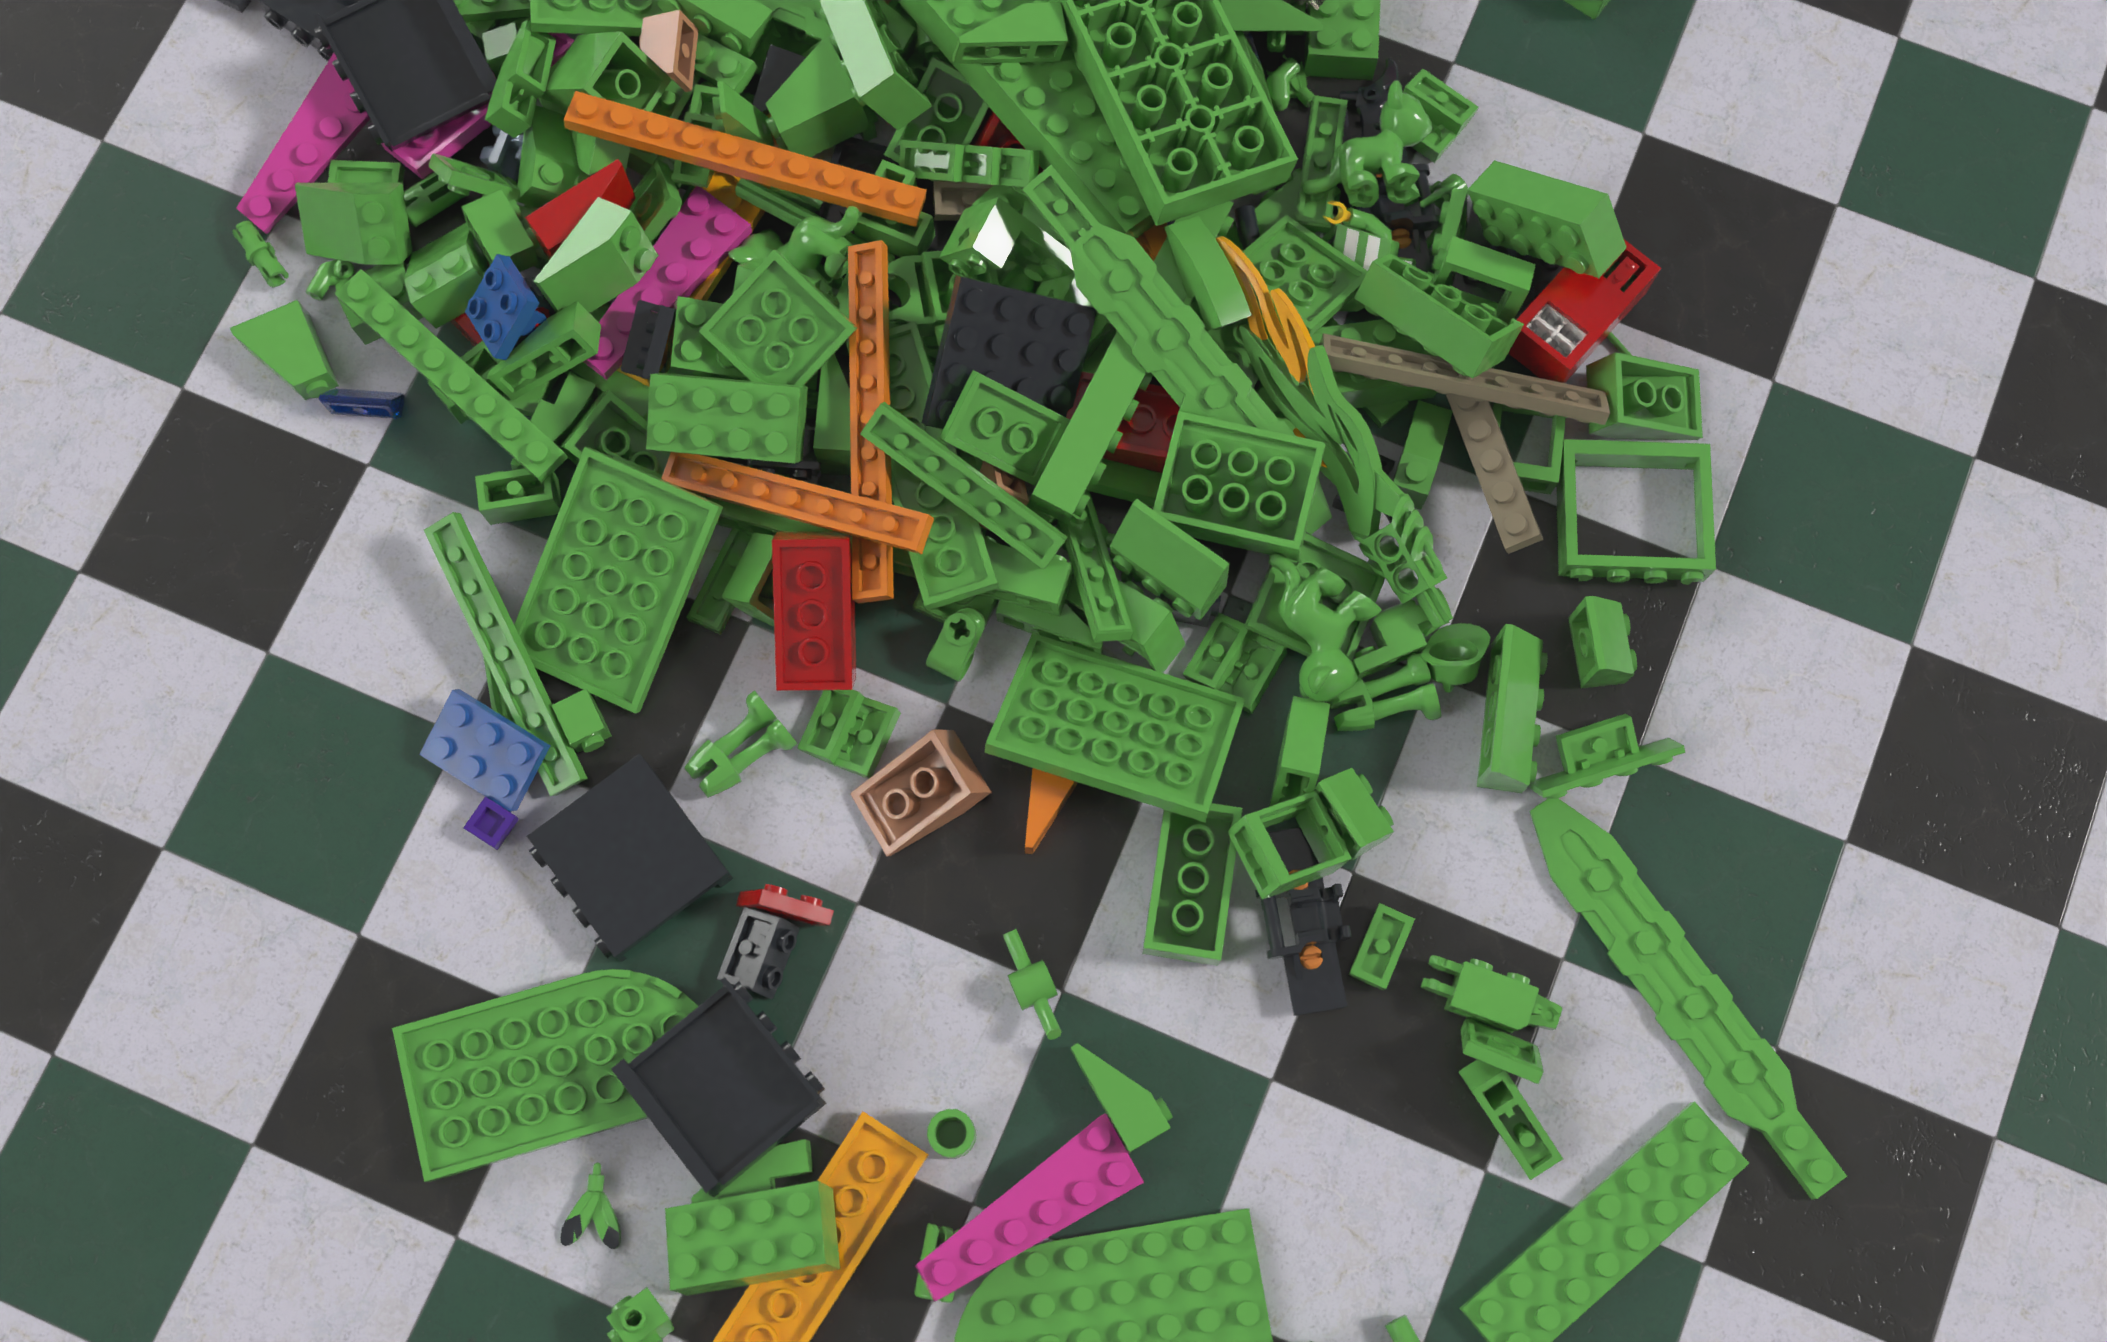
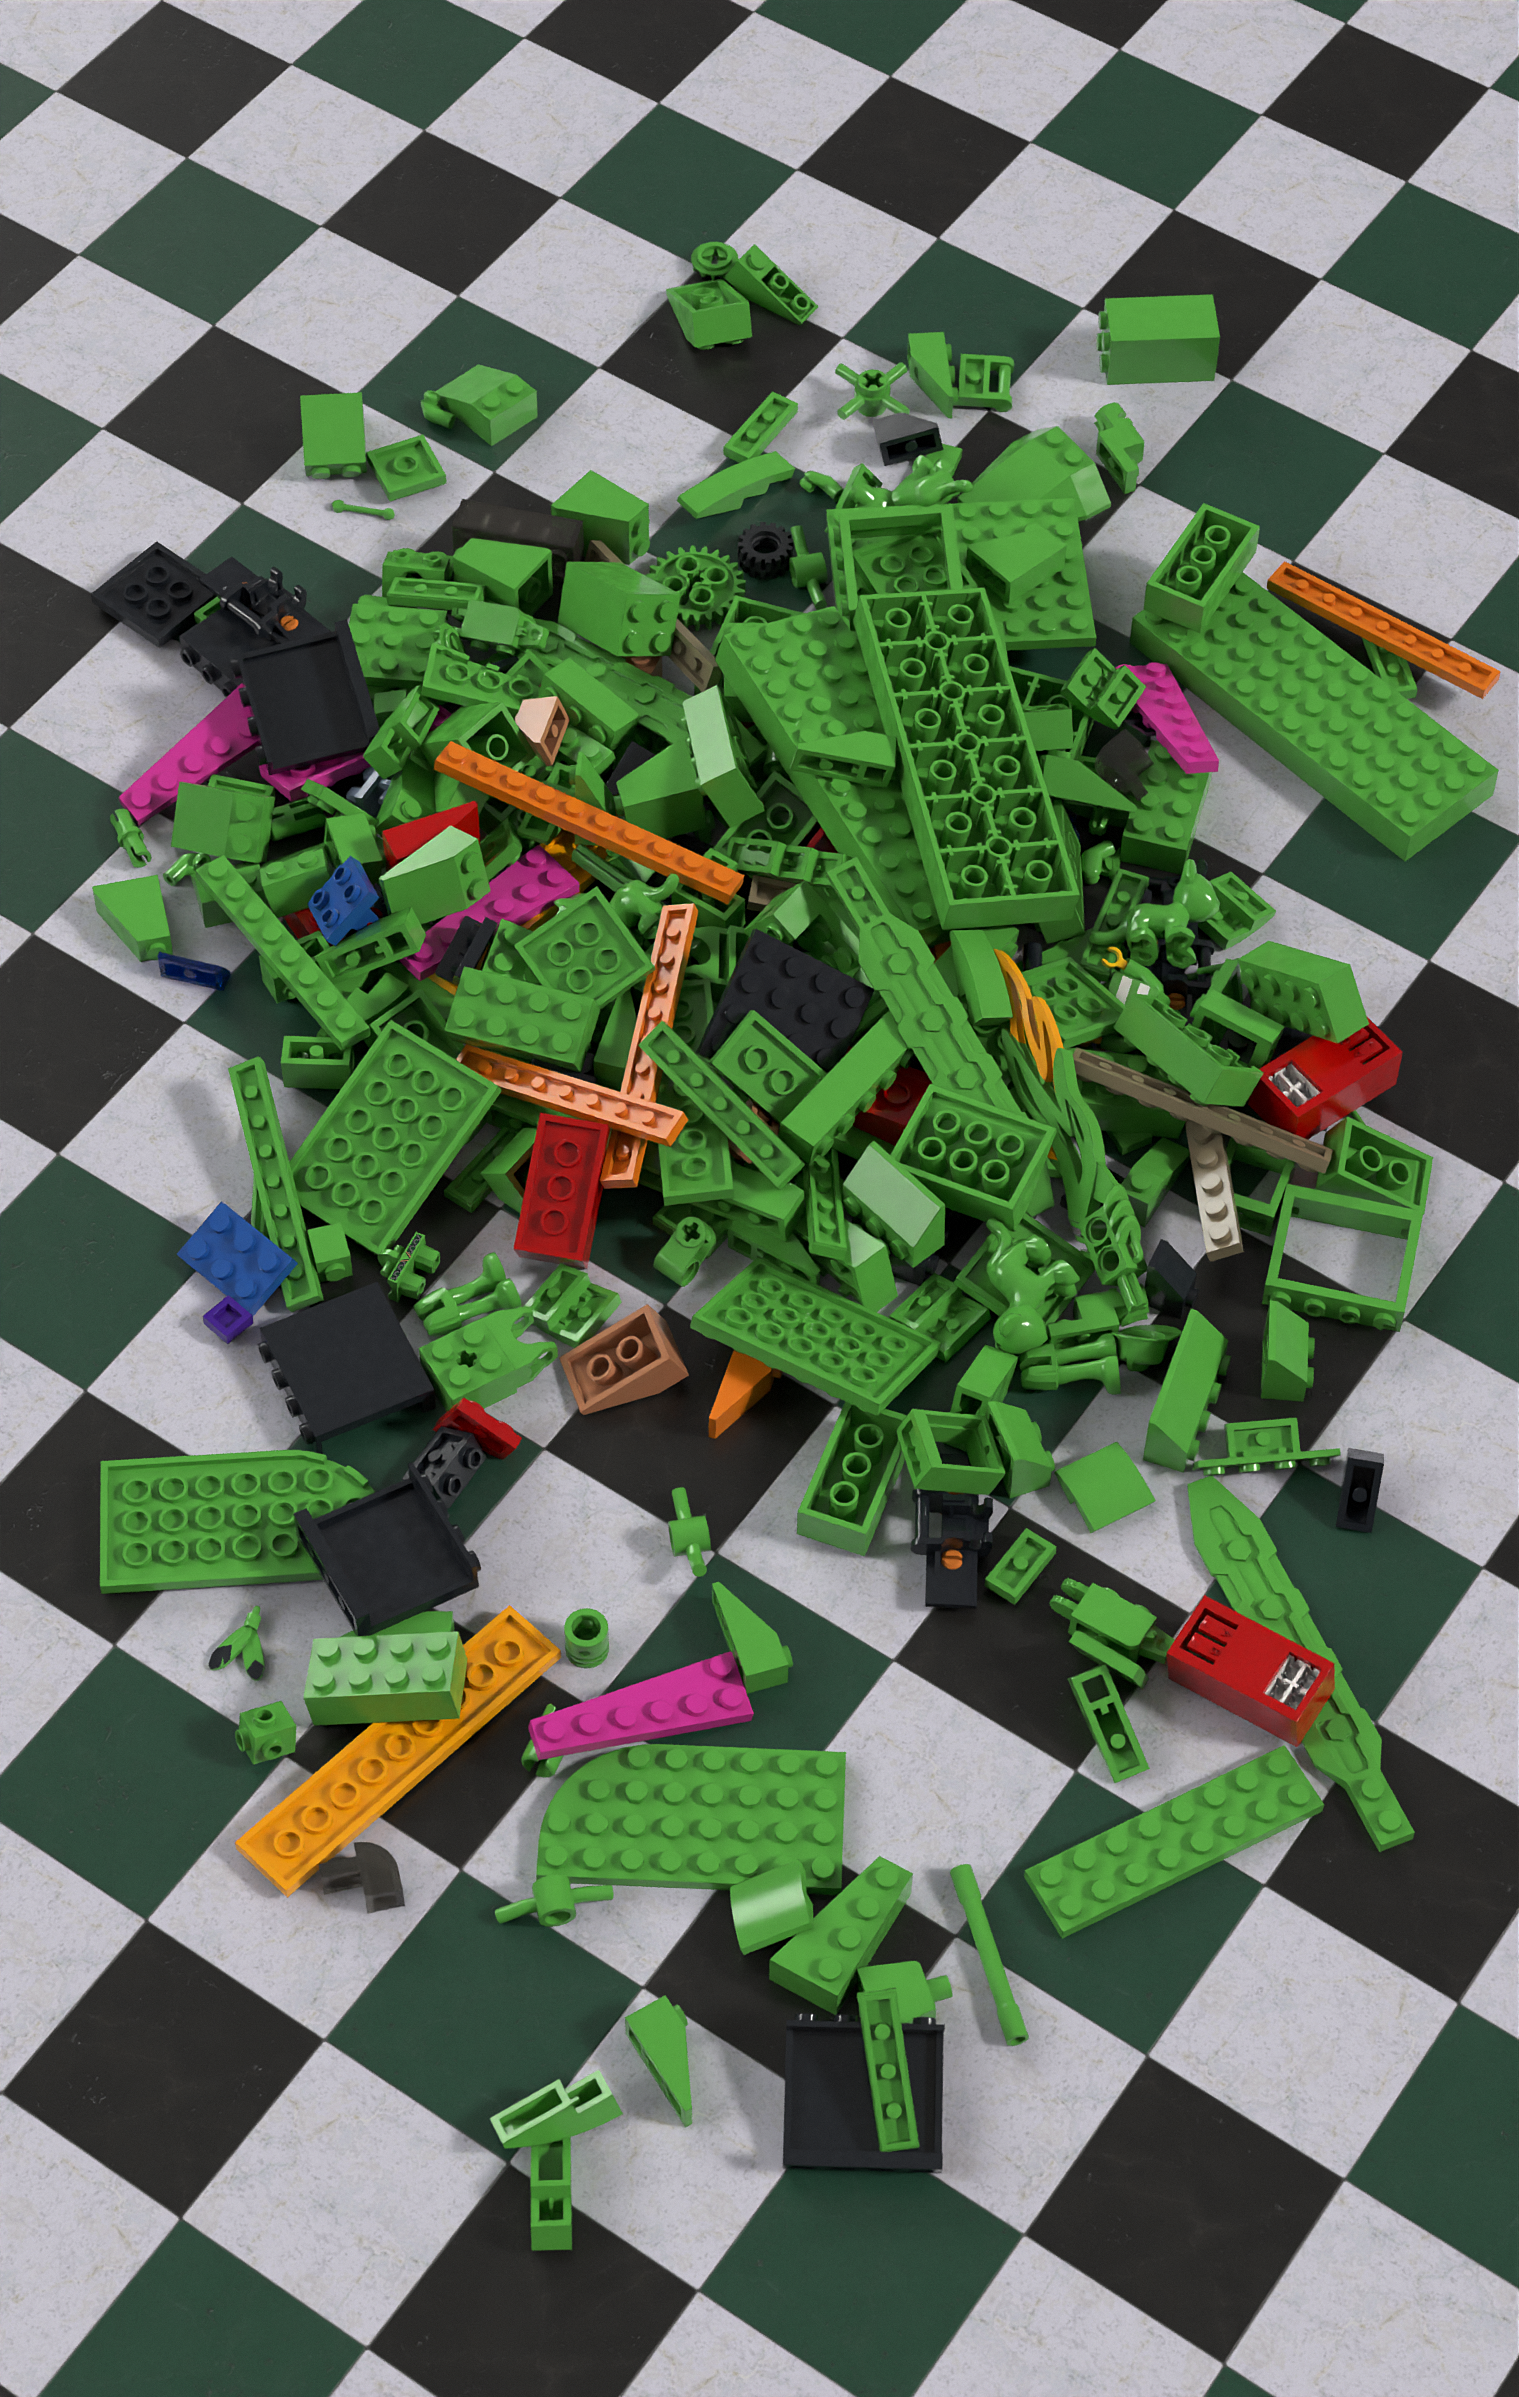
camera: 10 degrees right, 20 degrees down
none -> bright green hips [377,1232,440,1302]
none -> bright green brick [419,1306,558,1411]
none -> bright green slope [1054,1441,1156,1533]
none -> black slope [1144,1239,1199,1319]
none -> red piece [1166,1595,1335,1748]
none -> black slope [1336,1448,1384,1533]

